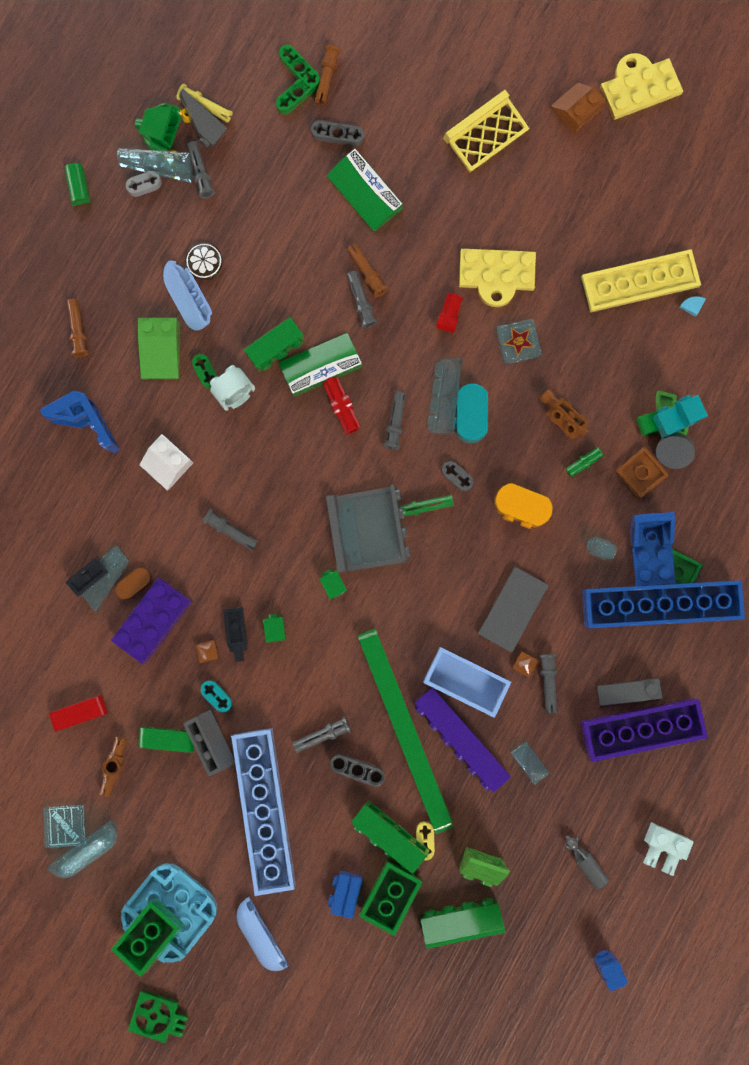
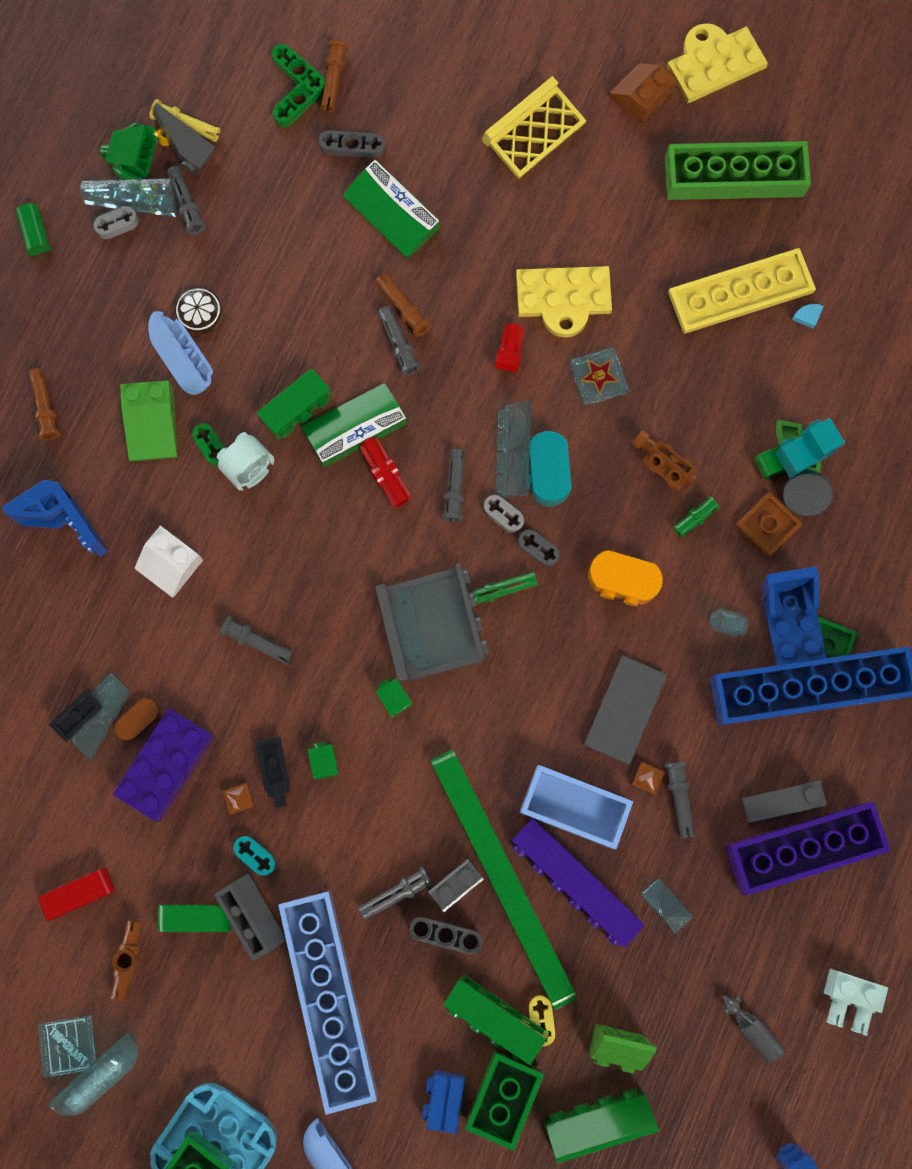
camera: 10 degrees left, 5 degrees down
none -> dark grey brick [428,859,484,912]
none -> light grey beam [484,495,524,533]
none -> bright green brick [665,141,811,200]

